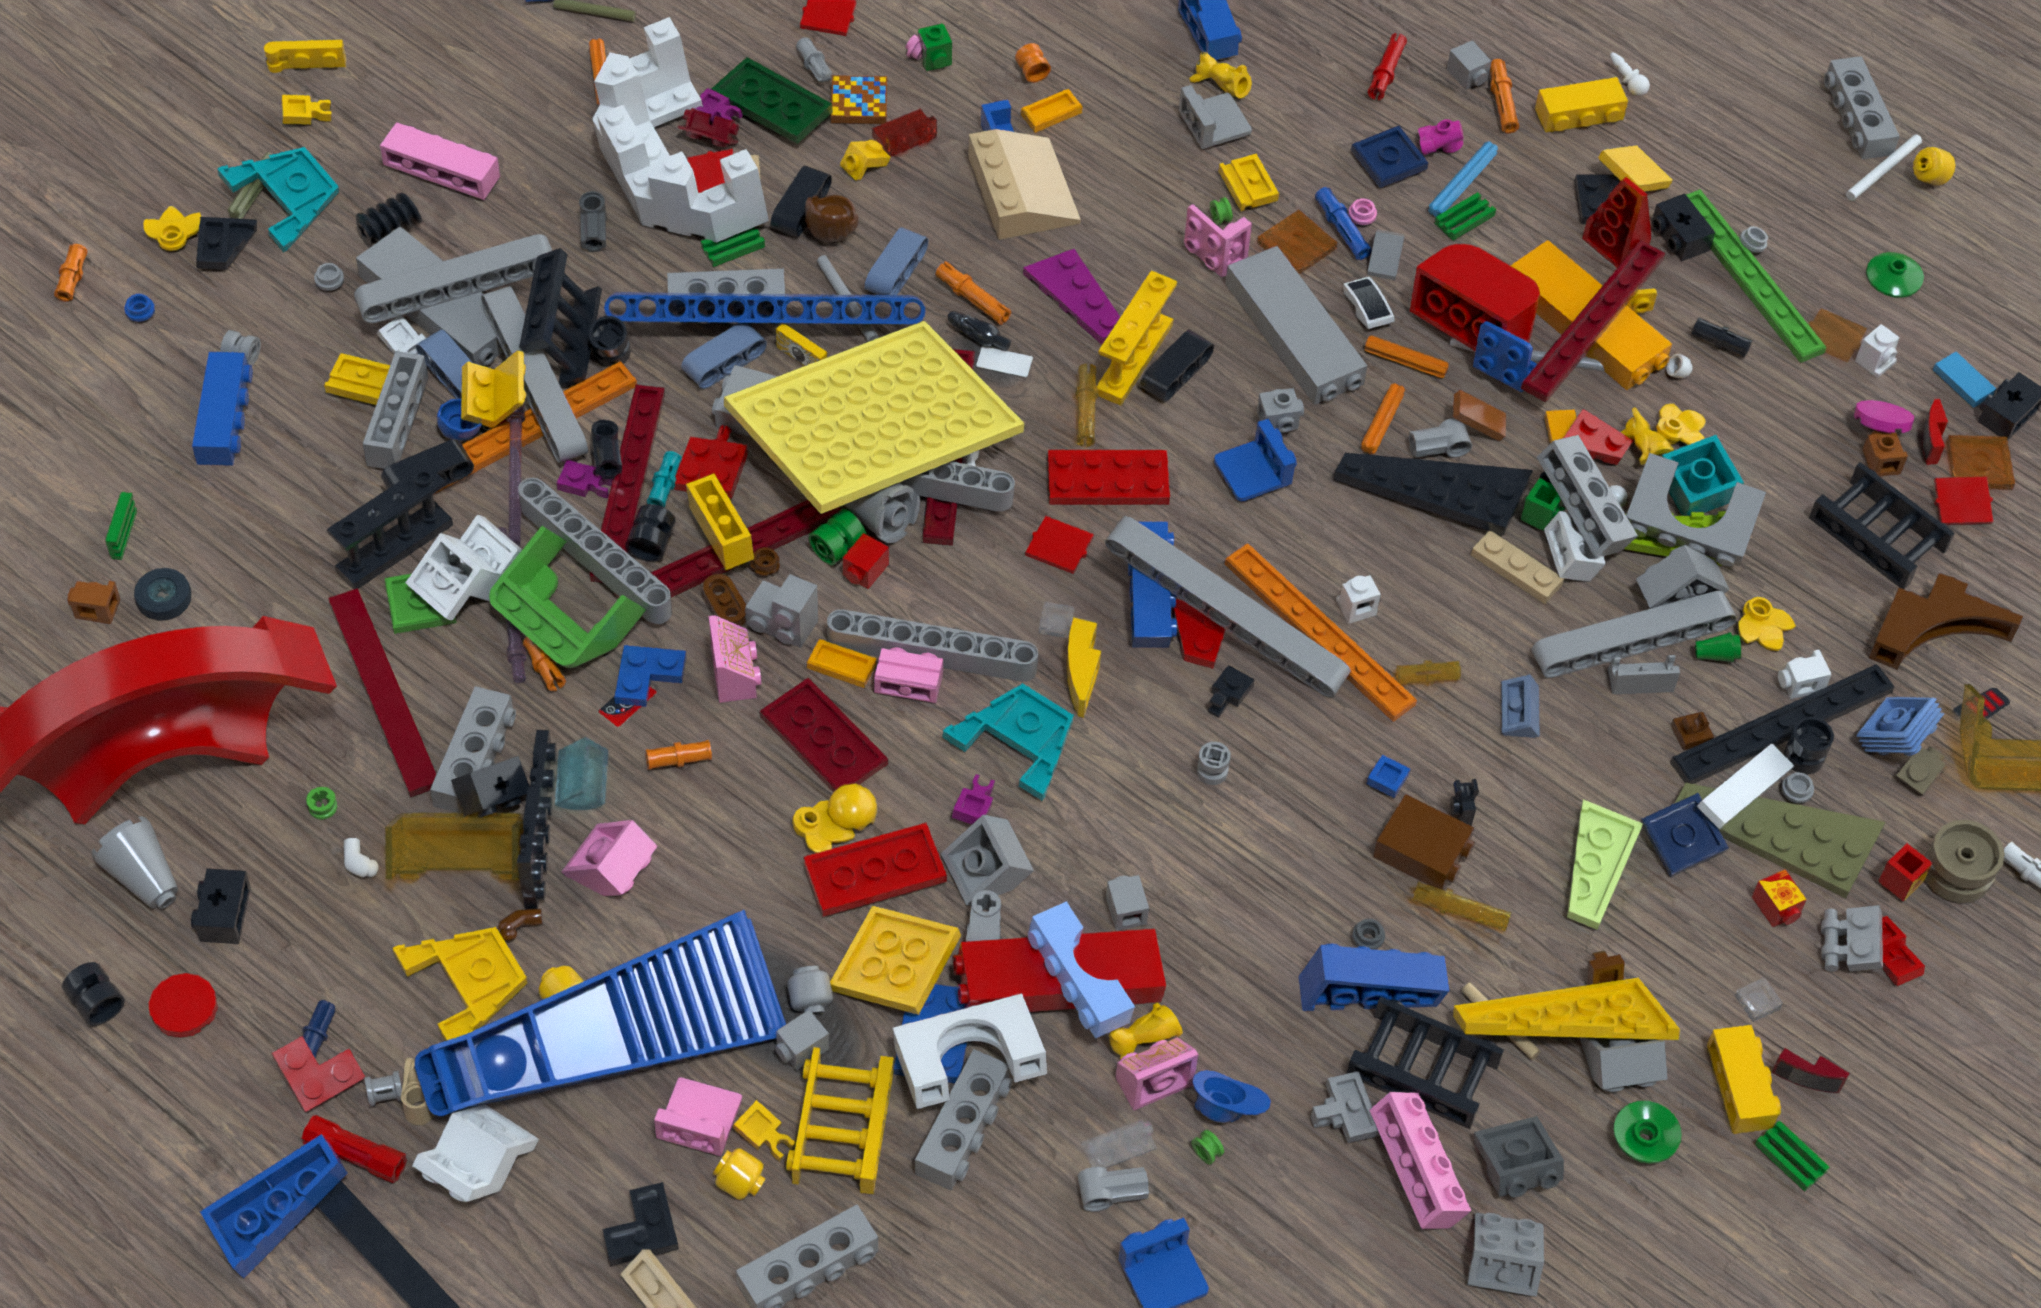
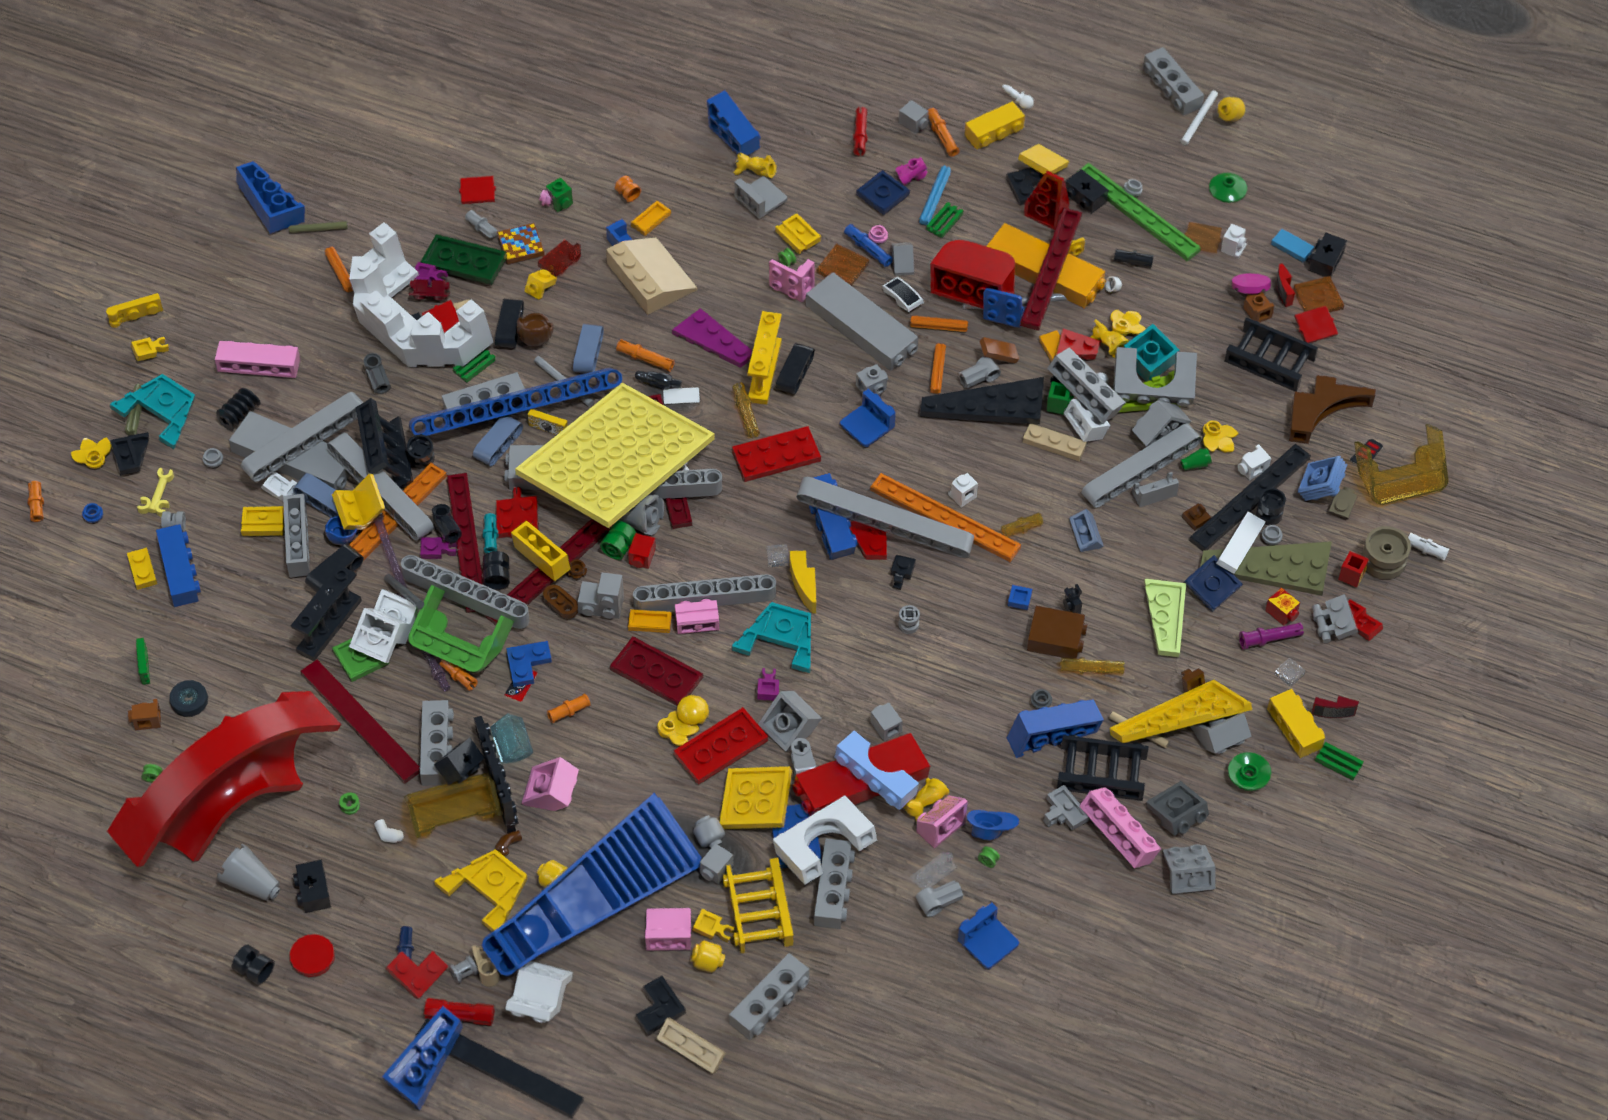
camera: 15 degrees left, 0 degrees up
bright pink slope [709,615,761,703] -> none
red piece [1025,516,1094,574] -> none
none -> yellow plate [127,548,157,590]
none -> light yellow bar [137,468,174,517]
none -> dark grey bar [384,574,424,609]
none -> magenta pin [1239,622,1304,650]

